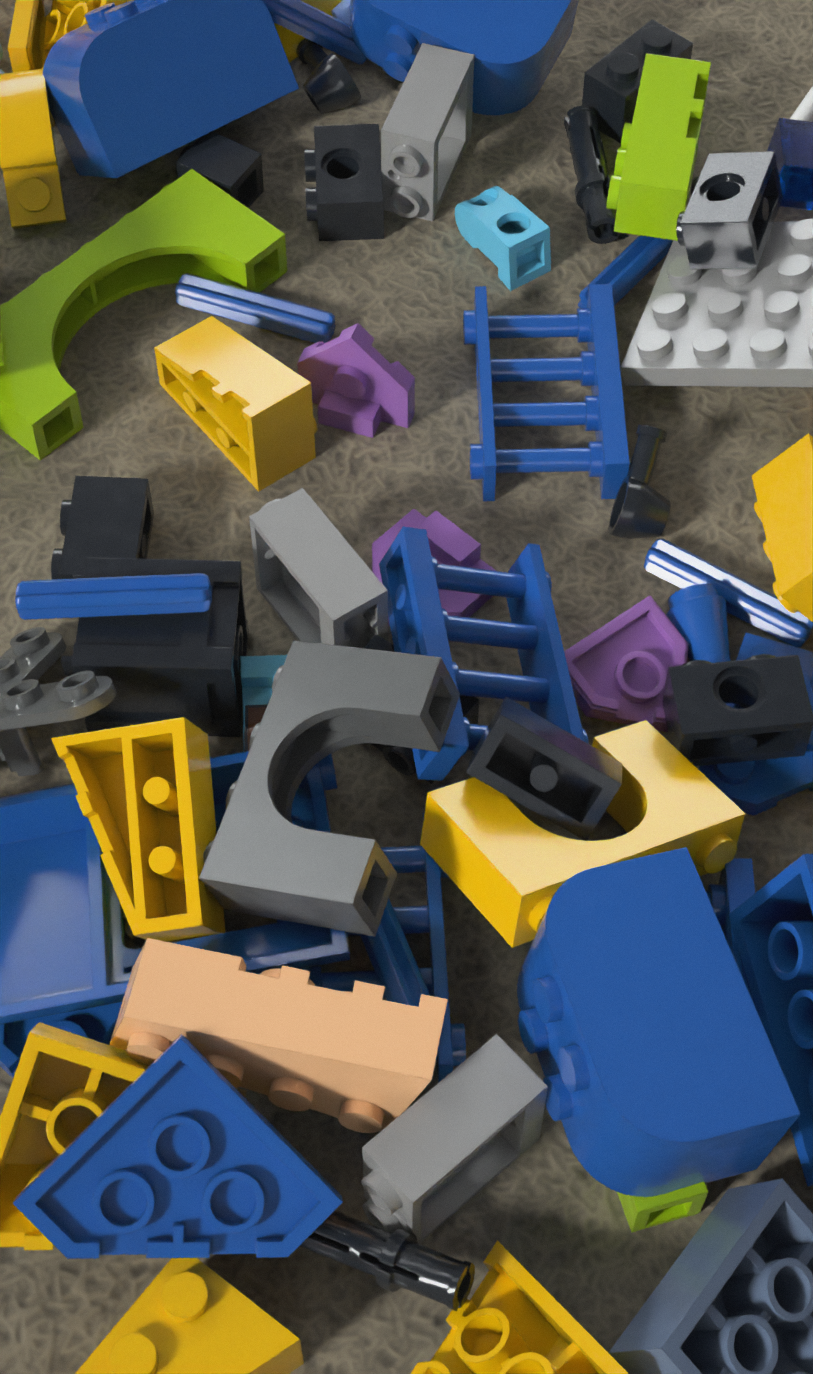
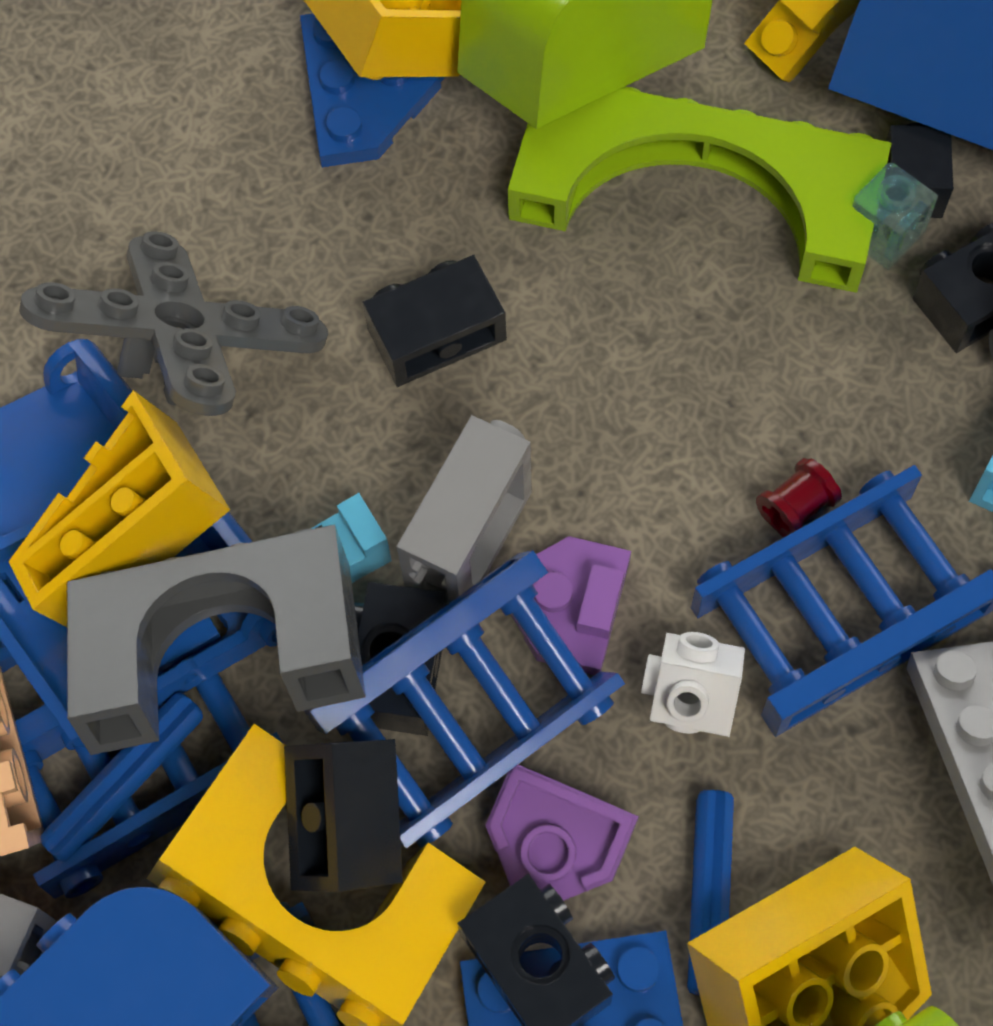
camera: 65 degrees right, 10 degrees up
blue axle [15,573,212,620] -> none
black container [61,557,249,737] -> none
yellow wedge [154,316,317,492] -> none
axle [175,273,336,343] -> none
medium lavender plate [297,323,415,438] -> none
black bar [608,425,671,539] -> none
blue cone [666,584,731,663] -> none
none -> white brick [641,632,745,737]
none -> dark red bush [756,458,842,538]
none -> clear light blue bracket [853,163,939,270]

